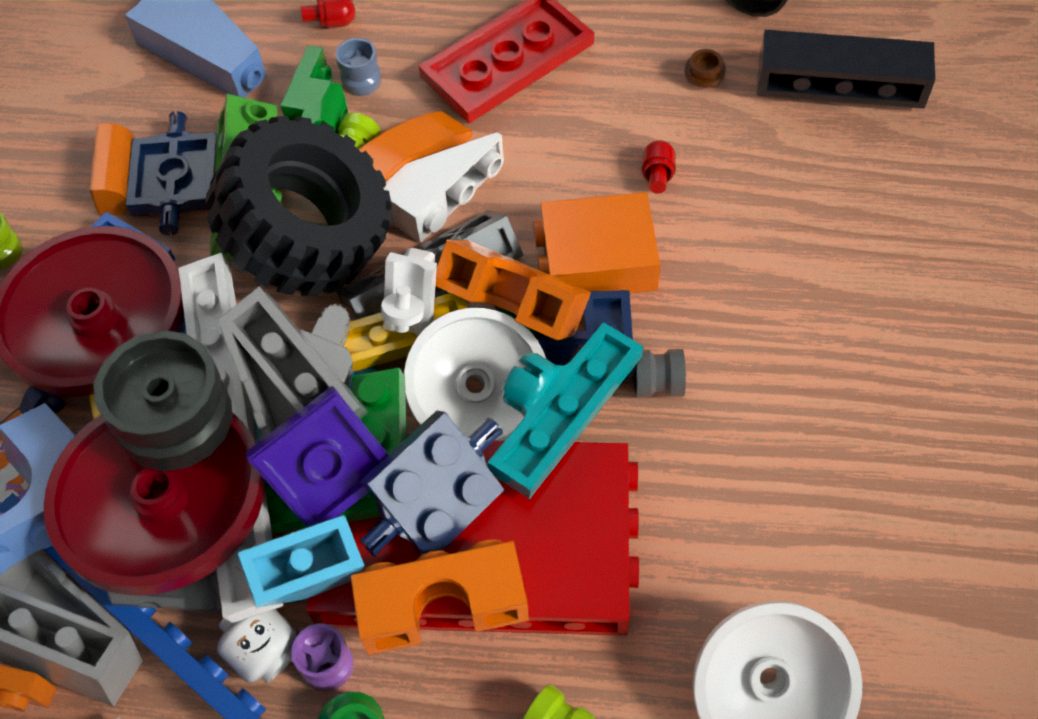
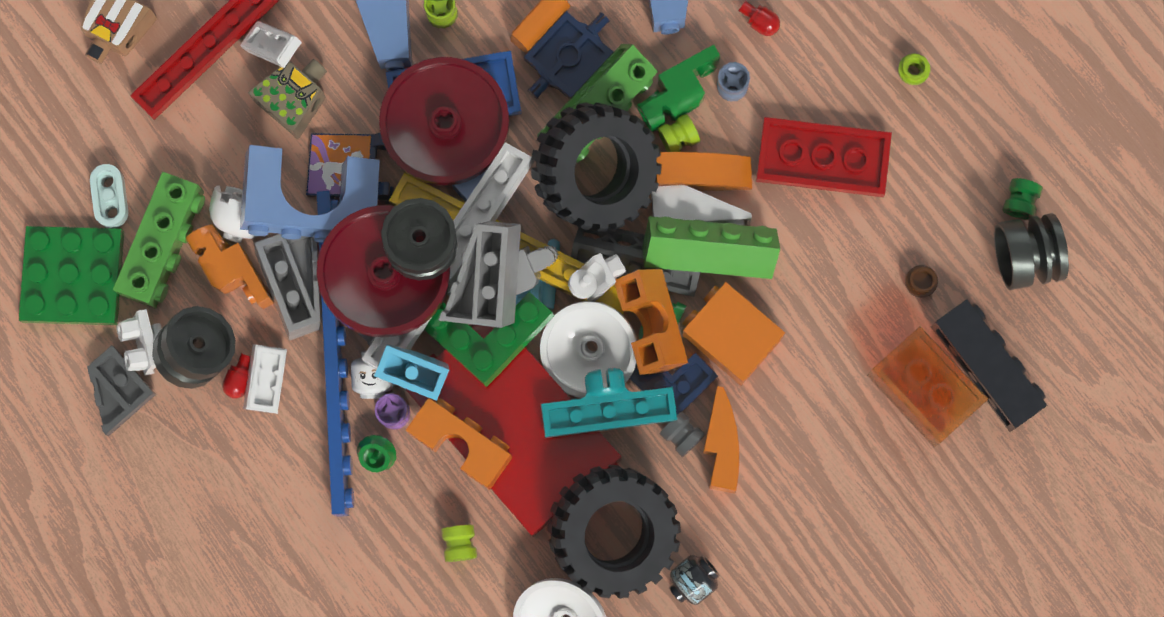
camera: 50 degrees right, 20 degrees up
dark purple tile [245,385,389,528] -> none
plate [359,410,504,557] -> none
red cylinder [641,140,676,194] -> none
none -> black tyre [547,465,681,599]
none -> bright green brick [642,216,780,279]
none -> head [669,555,720,605]
none -> orange slope [703,386,739,494]
none -> clear orange slope [867,326,988,447]

